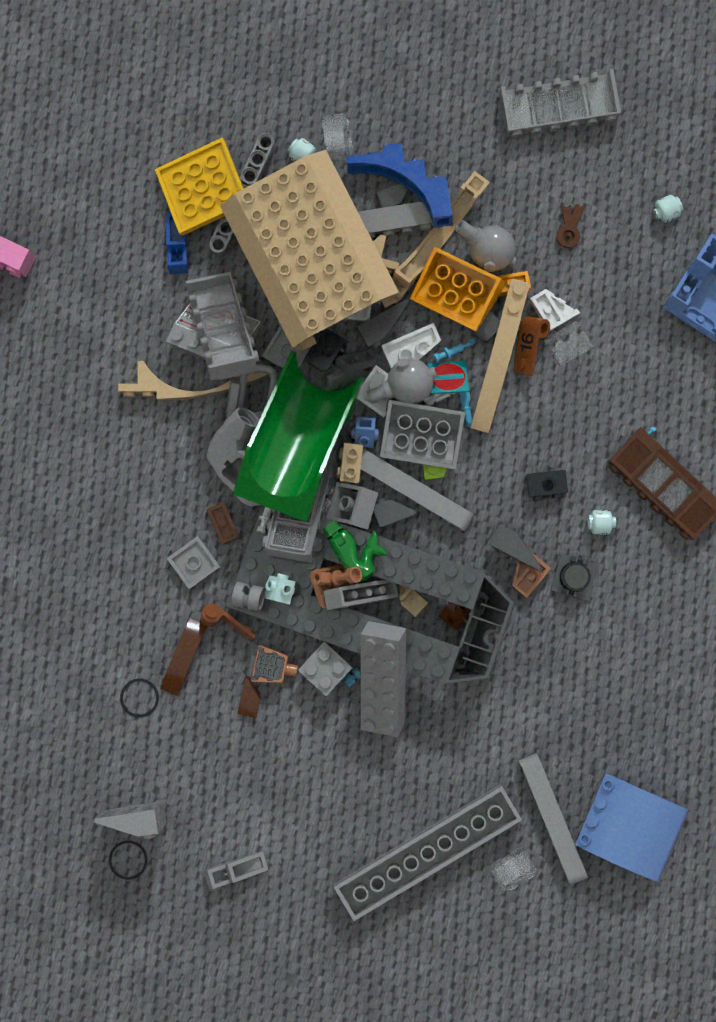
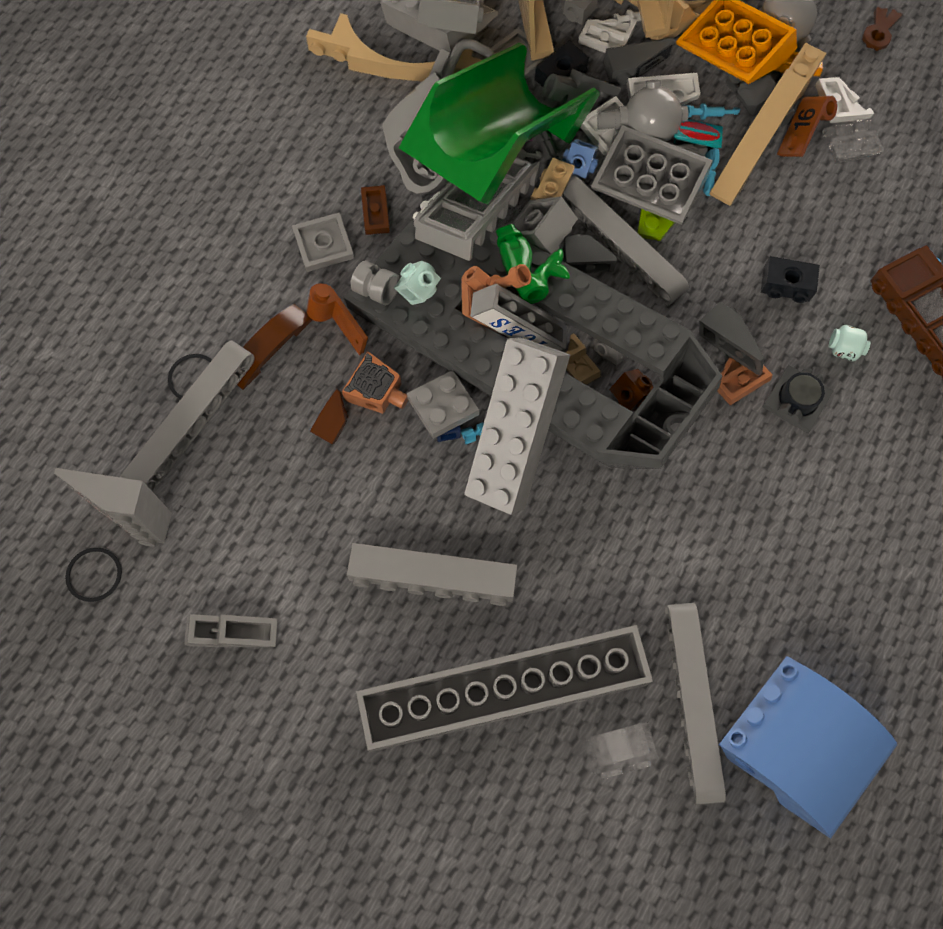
camera: 15 degrees right, 15 degrees down
none -> light grey beam [120,340,255,491]
none -> light grey brick [347,543,517,606]

